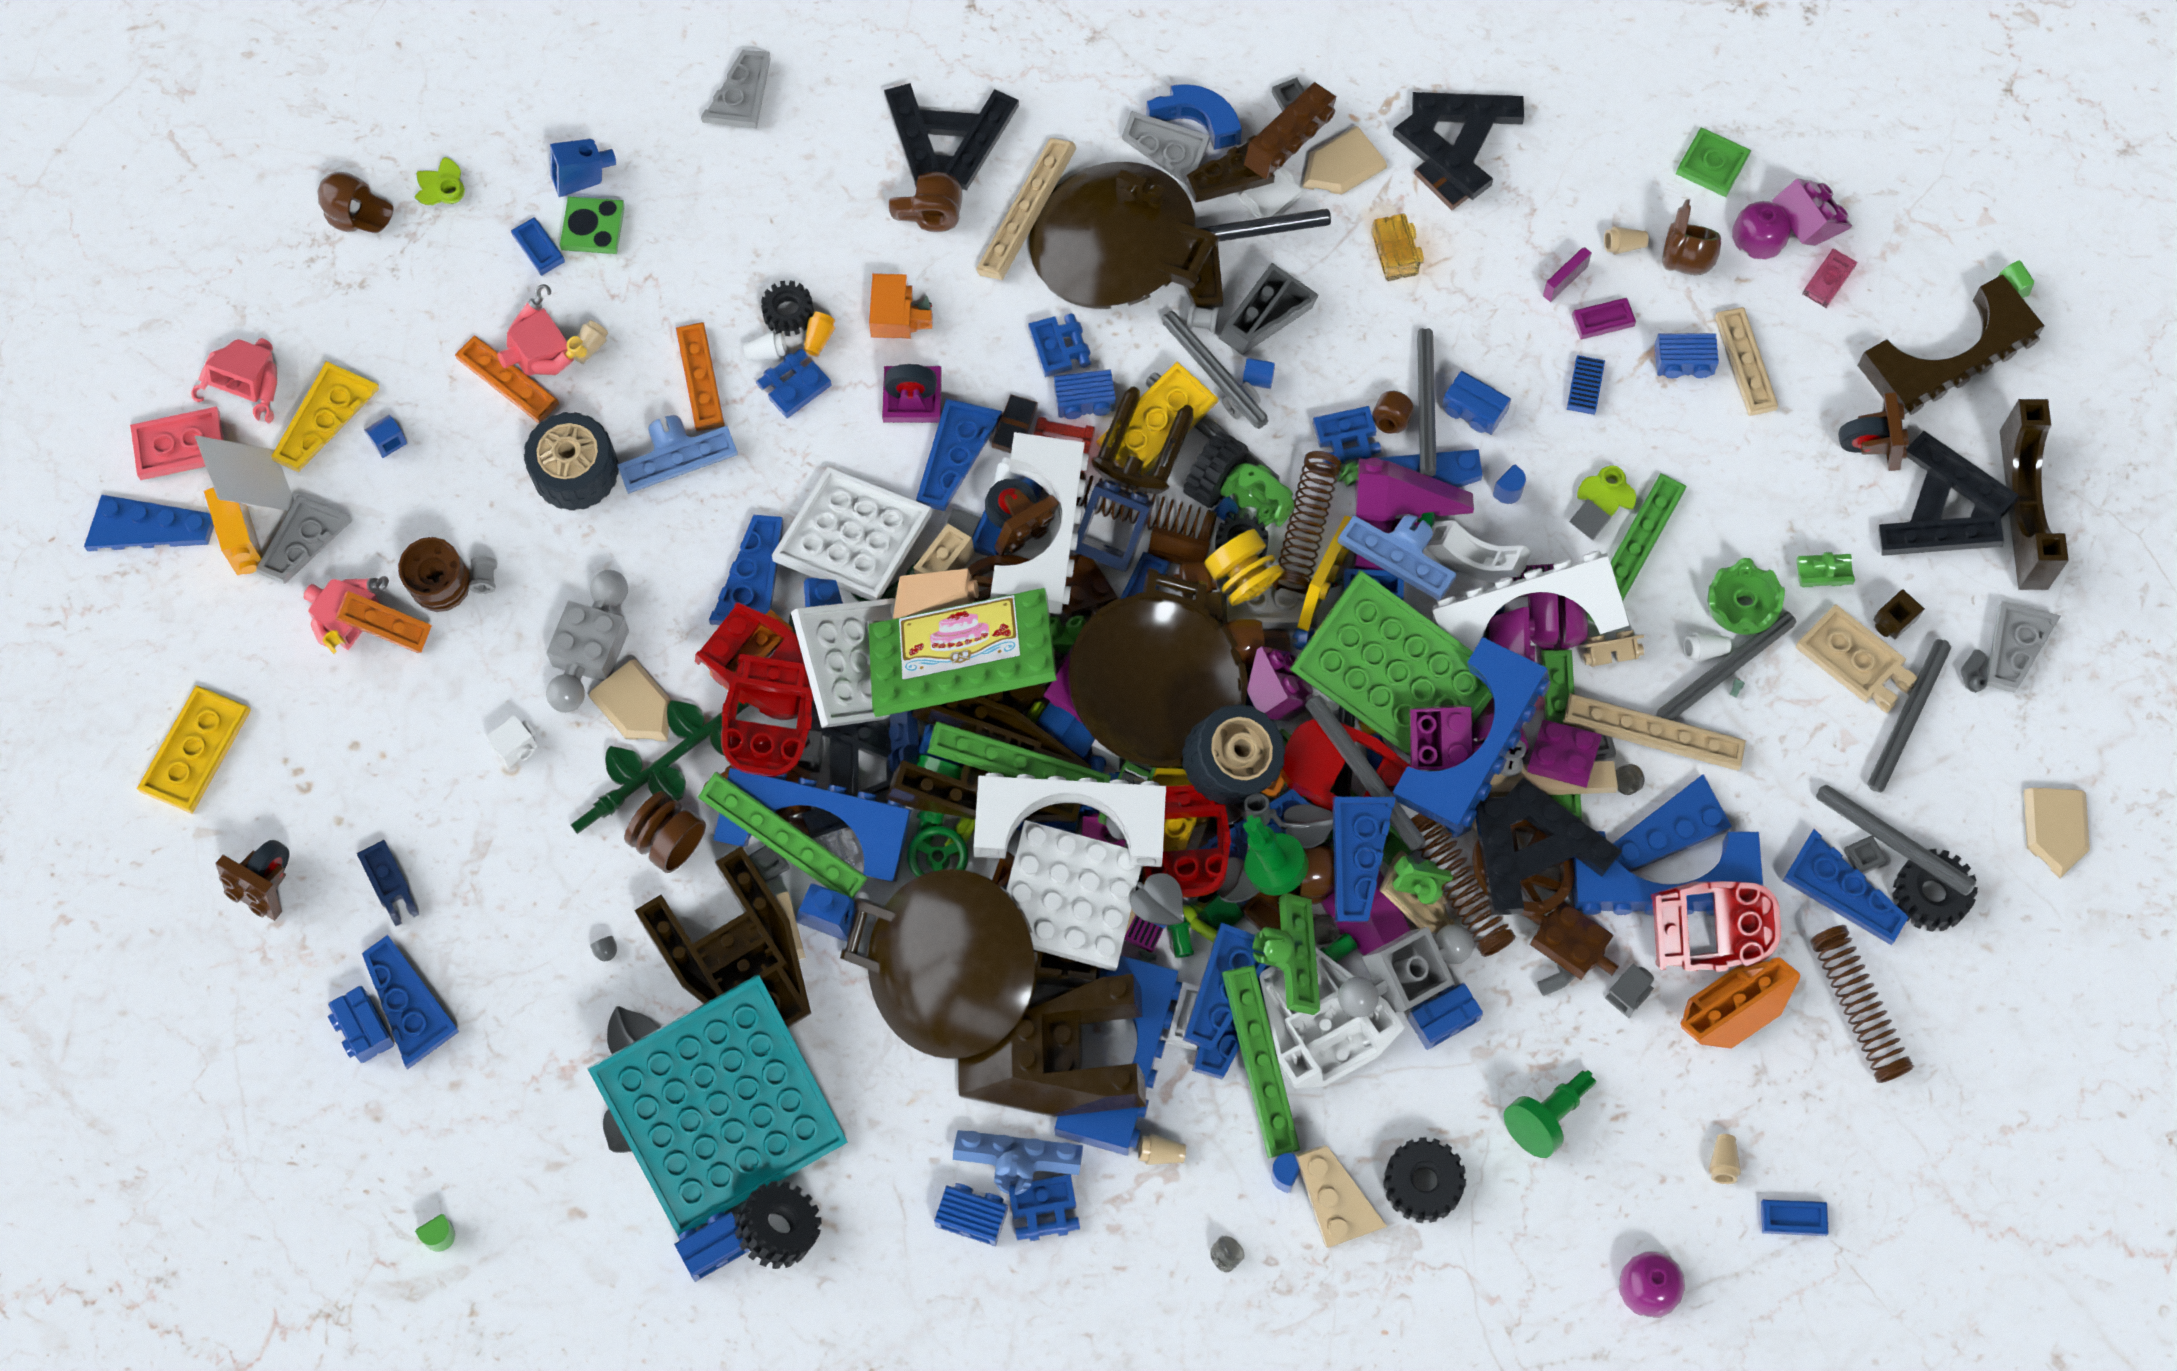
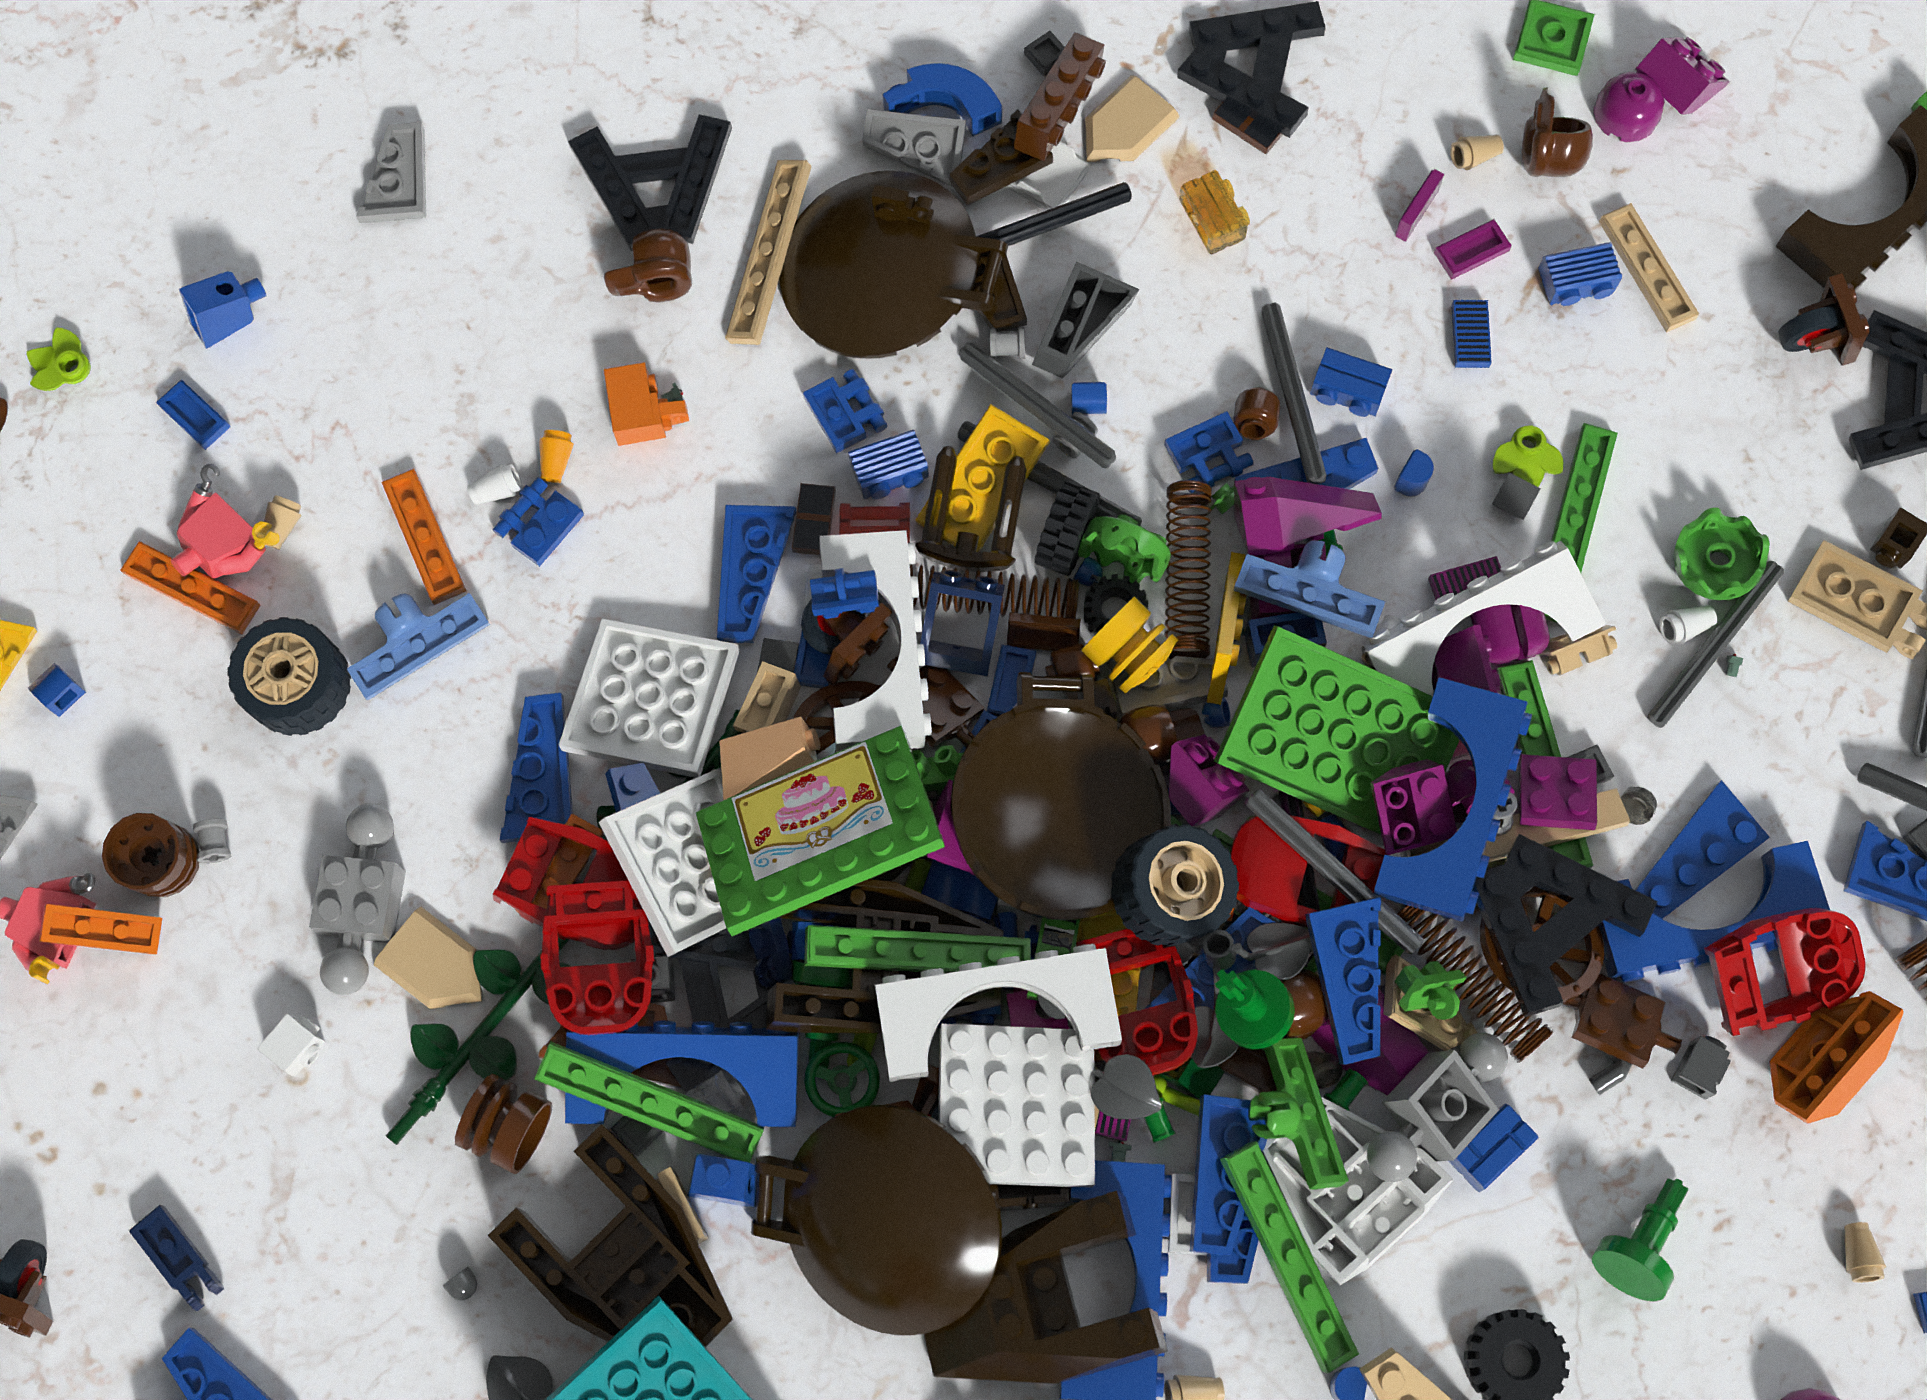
camera: 10 degrees left, 5 degrees up
bright green tile [560,197,625,254] -> none
black tyre [761,280,814,336] -> none
plate [882,364,942,423] -> none
white arch [1426,520,1532,583] -> none
tan tile [1563,693,1746,771] -> none
bright green hips [1796,552,1855,588] -> none
clear pink plate [1802,248,1858,309] -> none
none -> blue hips [810,568,879,619]

